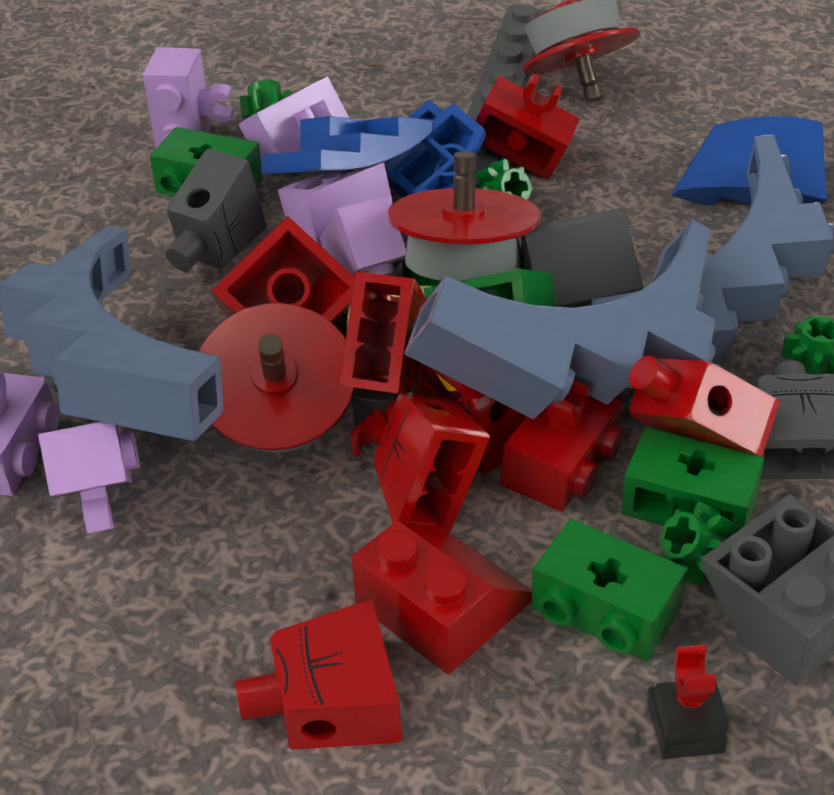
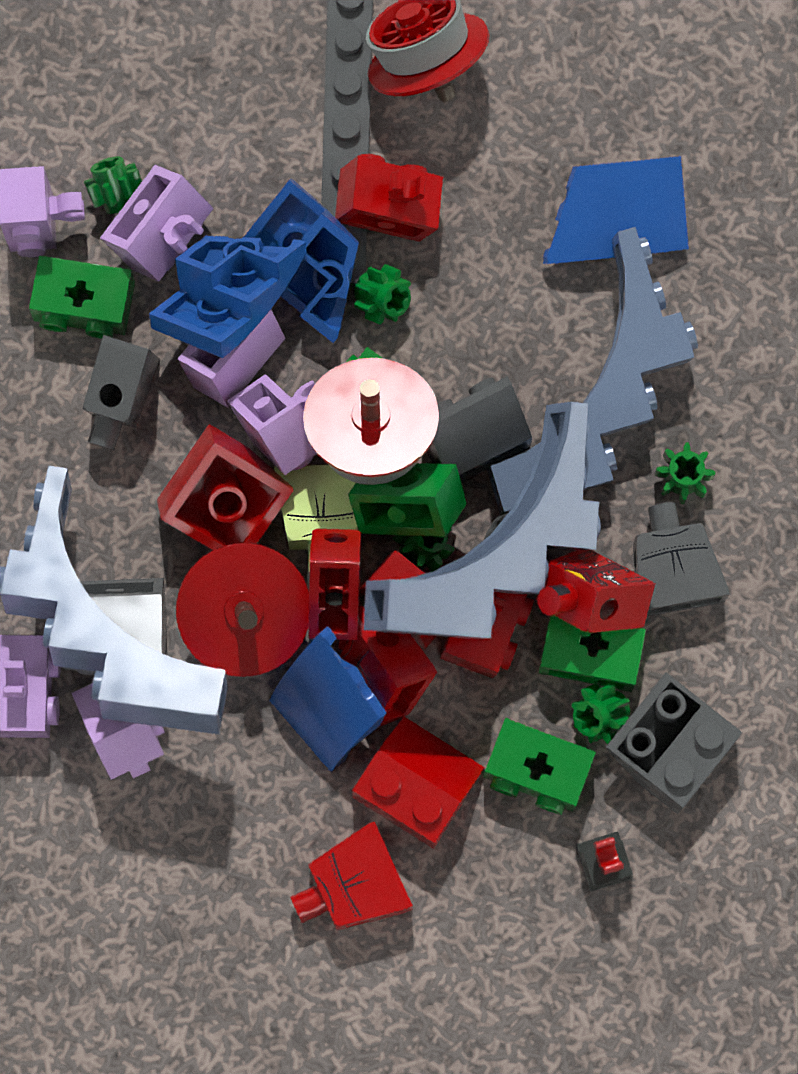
camera: 15 degrees left, 35 degrees up
none -> blue slope [269,627,386,772]

